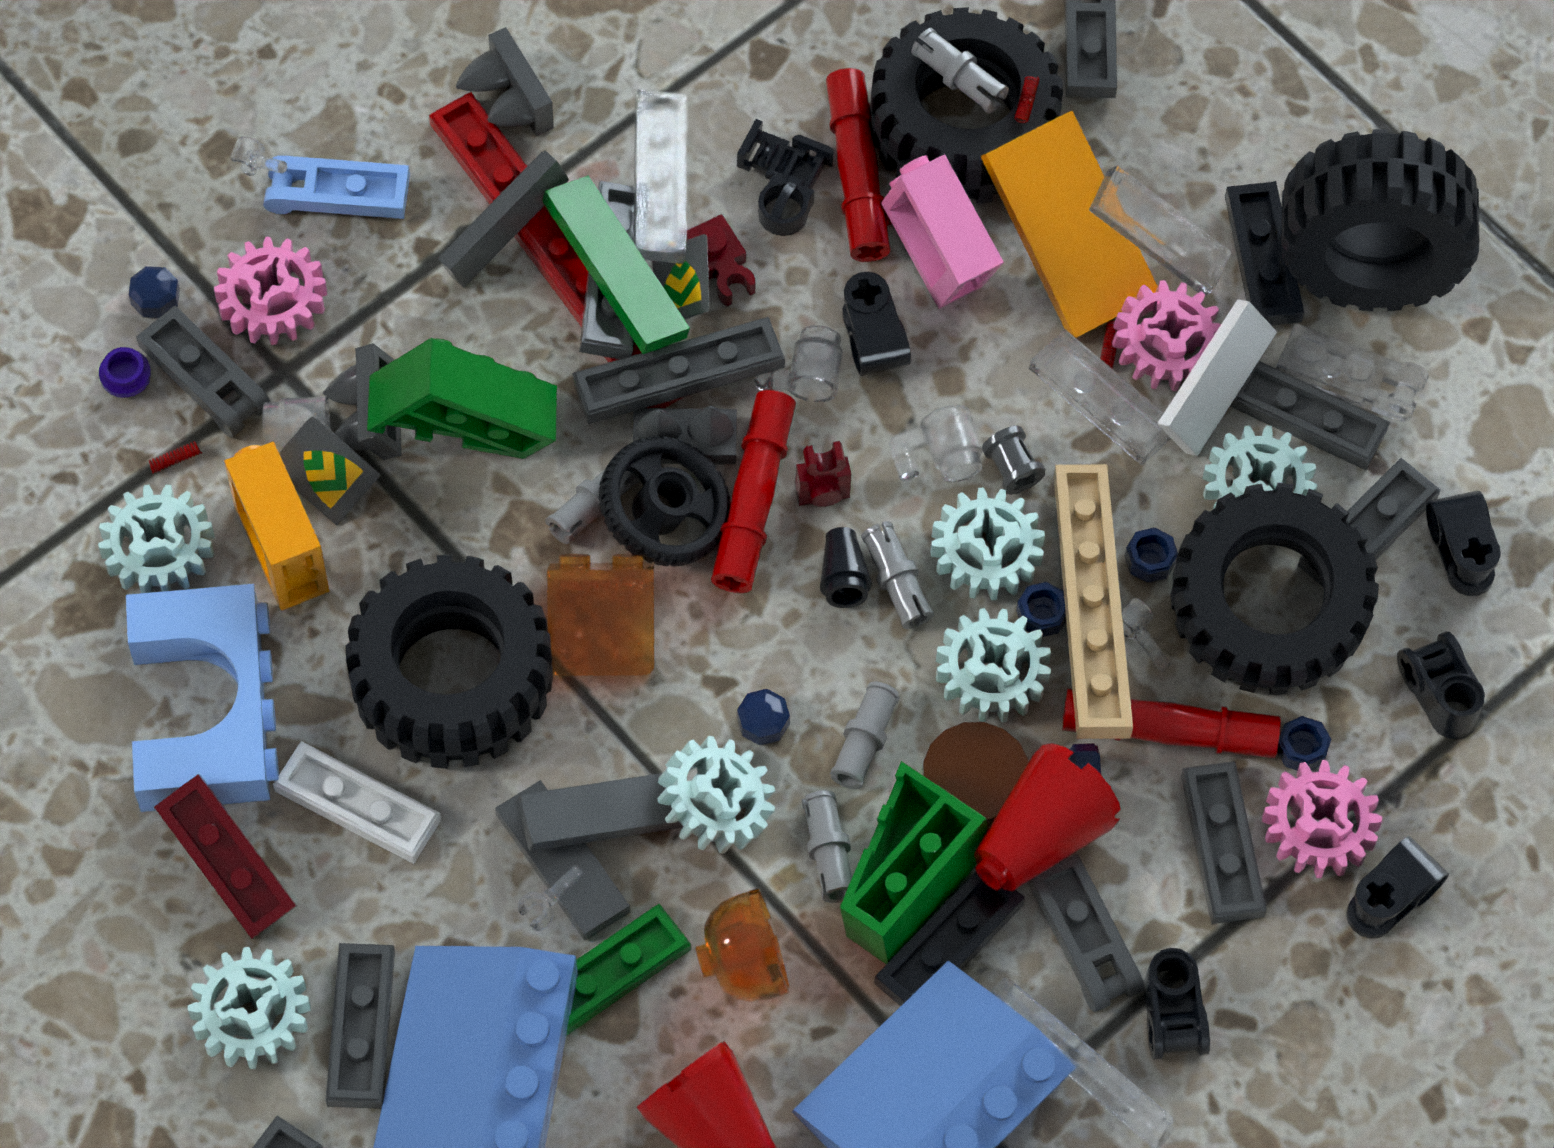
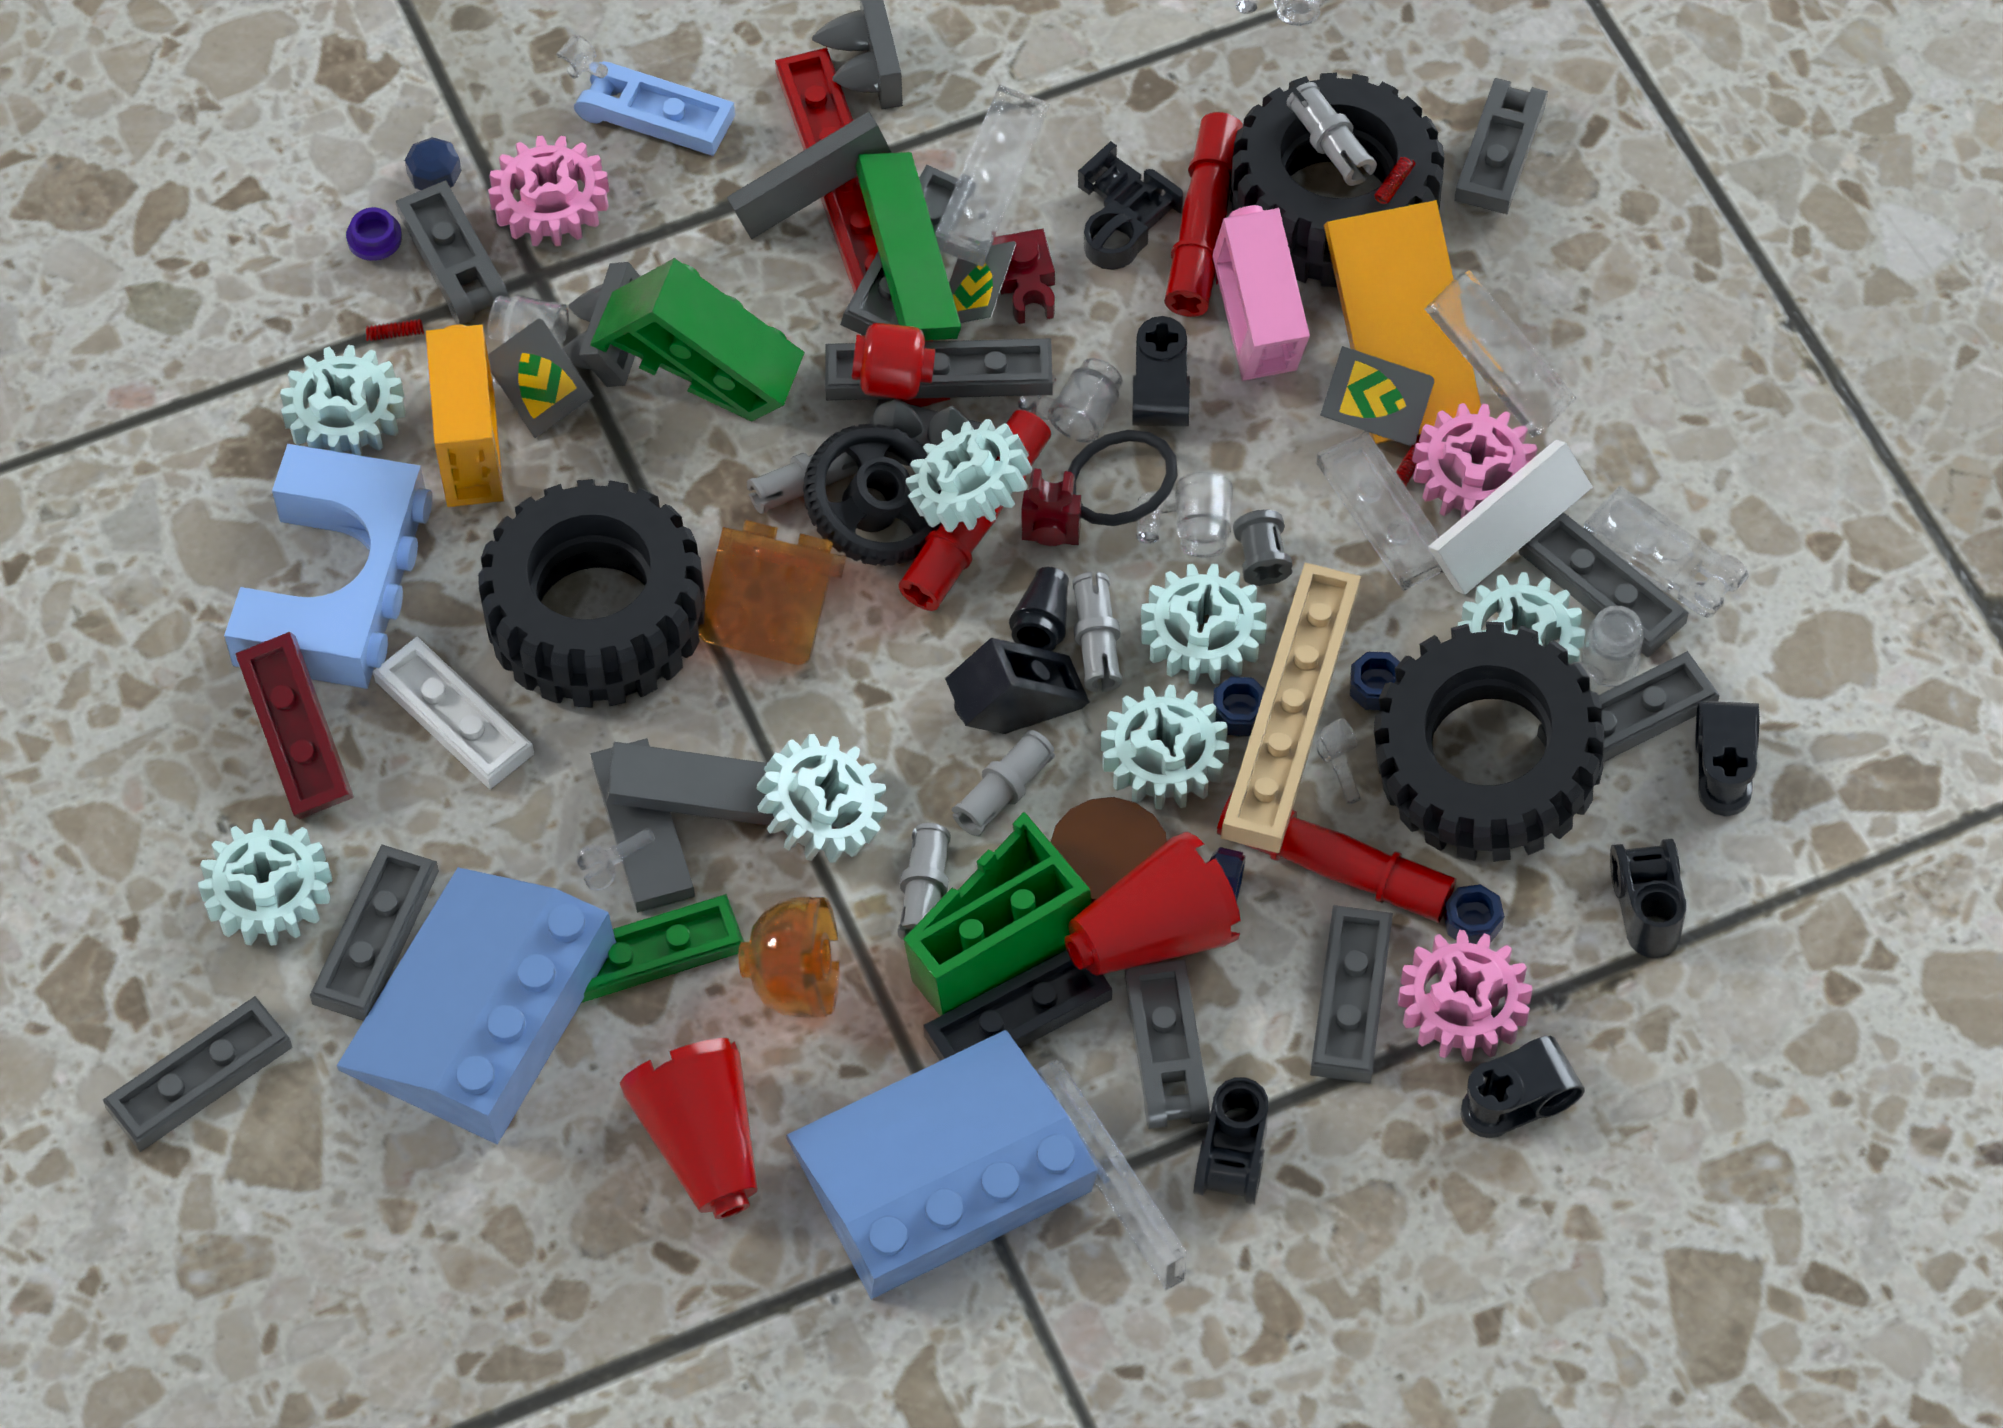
camera: 20 degrees right, 5 degrees down
dark blue tile [737,689,790,746] -> none
black plate [1225,181,1305,326] -> none
black tyre [1281,129,1480,312] -> none
none -> red head [852,323,936,400]
none -> light aqua gear [906,419,1032,532]
none -> black slope [945,638,1090,734]
none -> black piece [1068,430,1178,526]
none -> dark grey sticker [1320,346,1434,446]
none -> clear piece [1570,606,1644,691]

